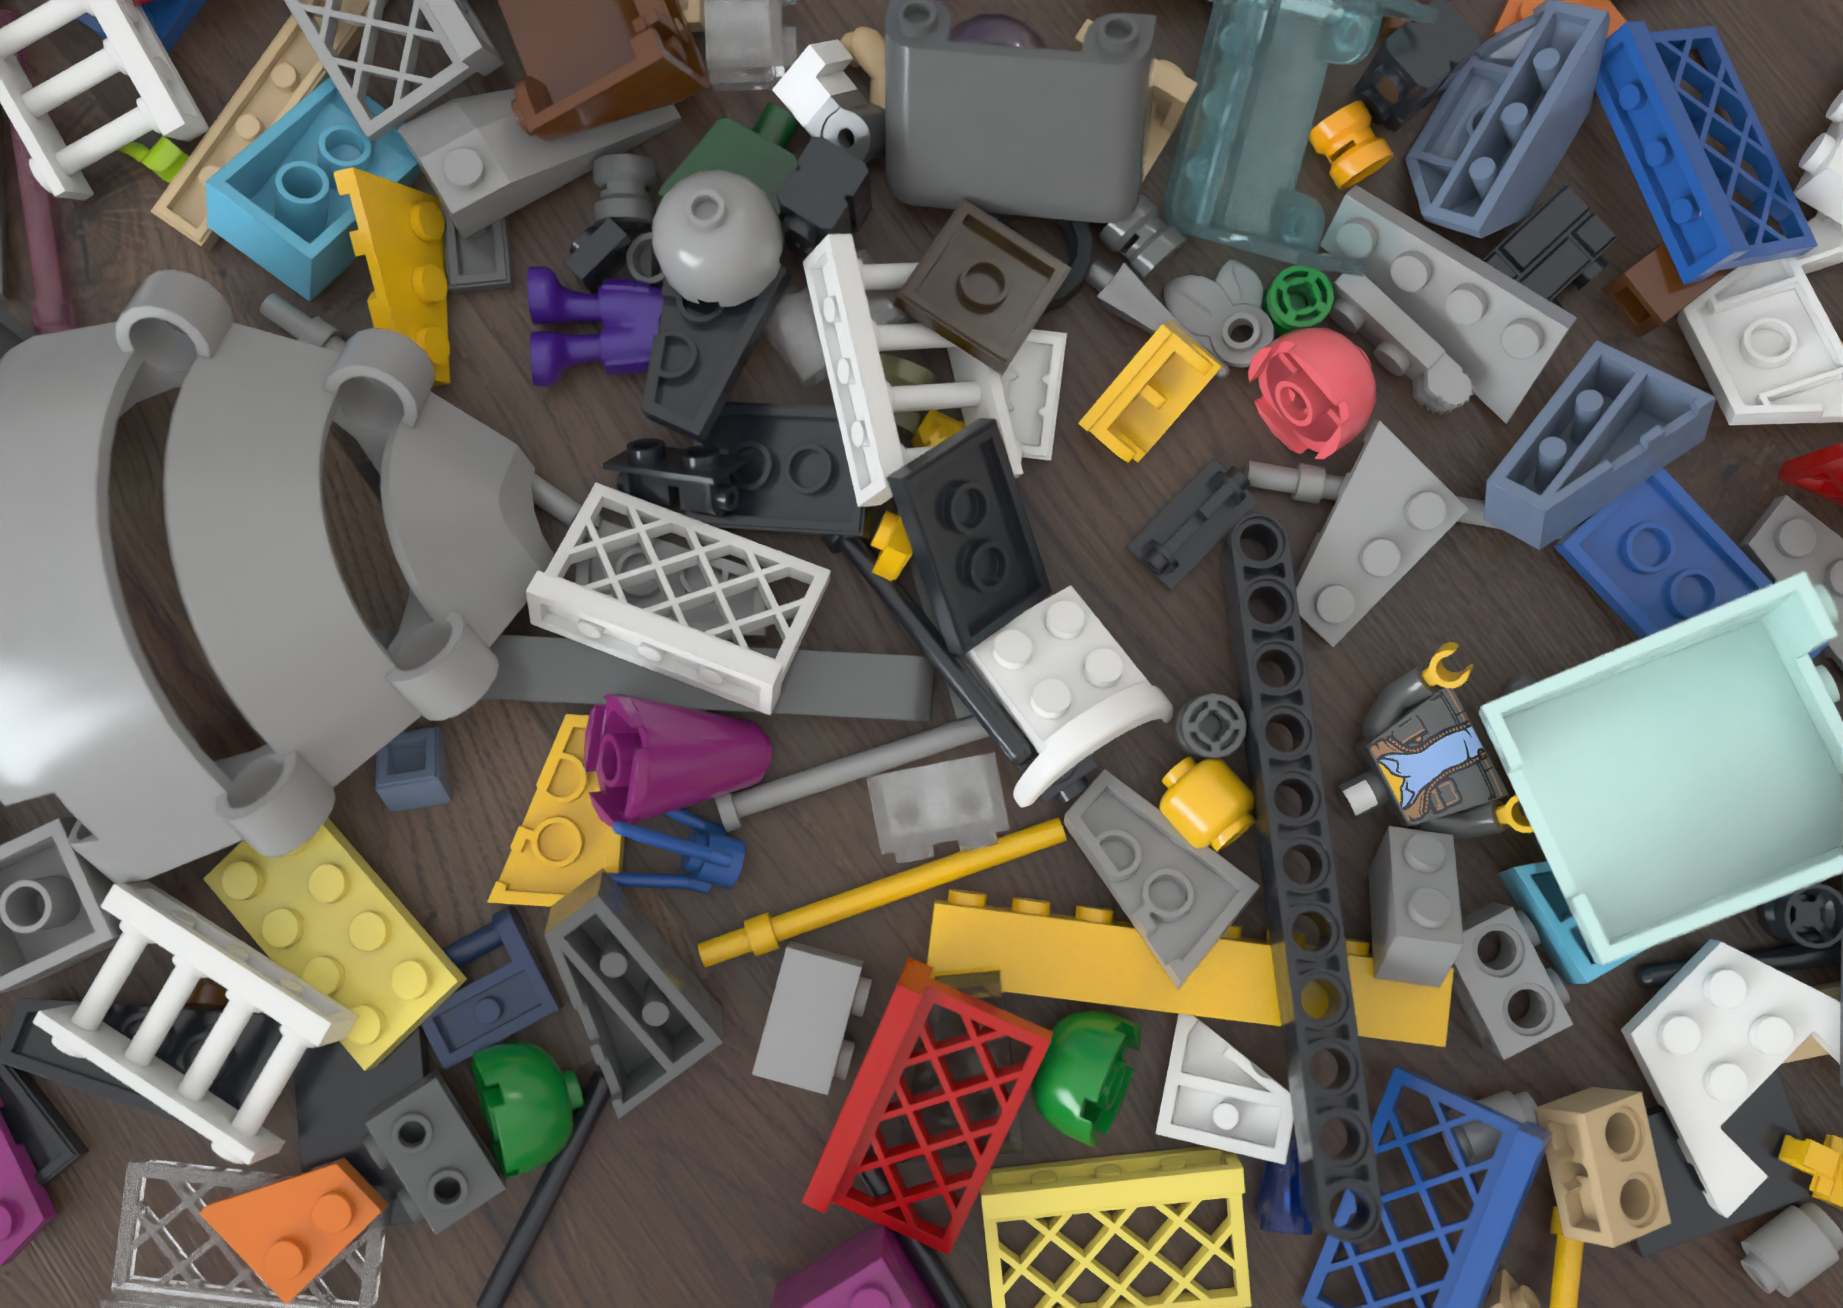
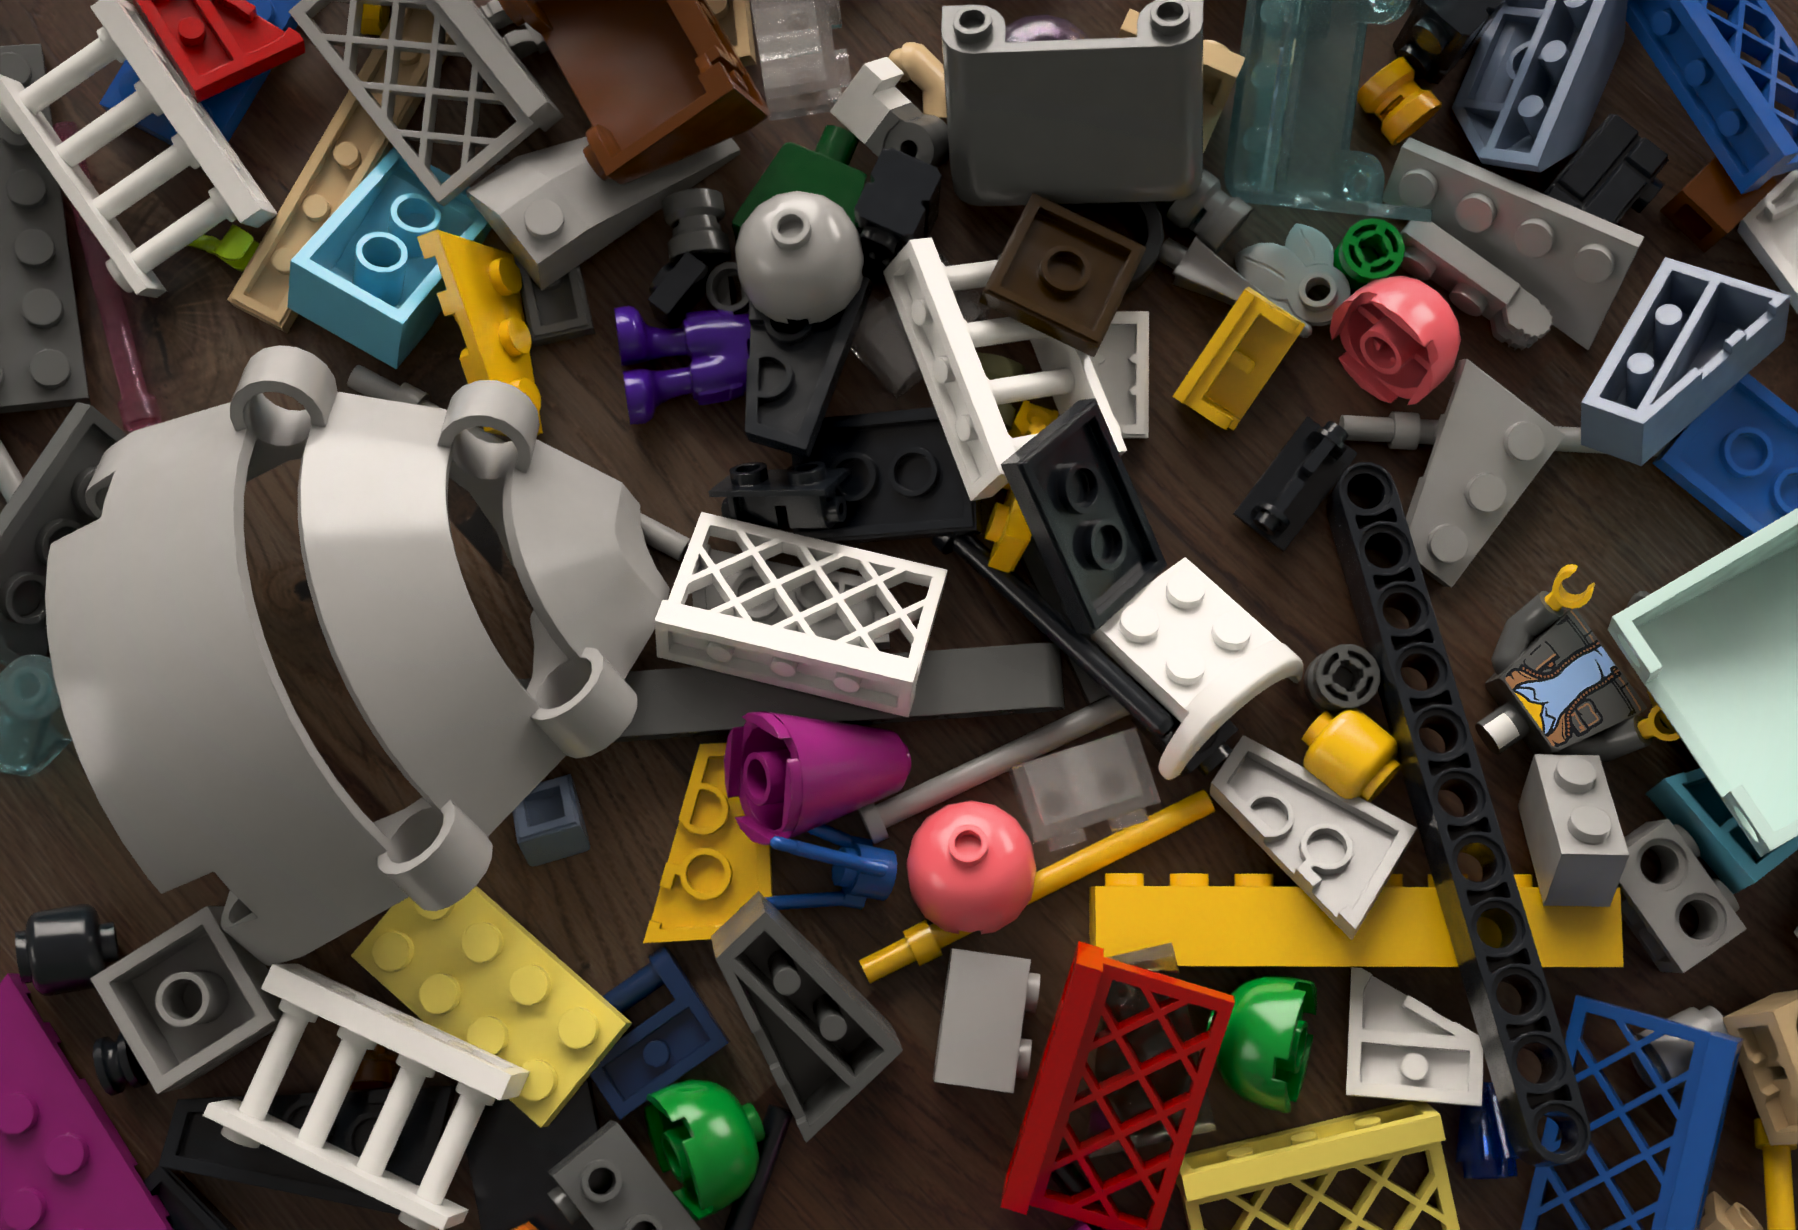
camera: 10 degrees left, 5 degrees down
none -> coral cylinder [906,800,1036,935]

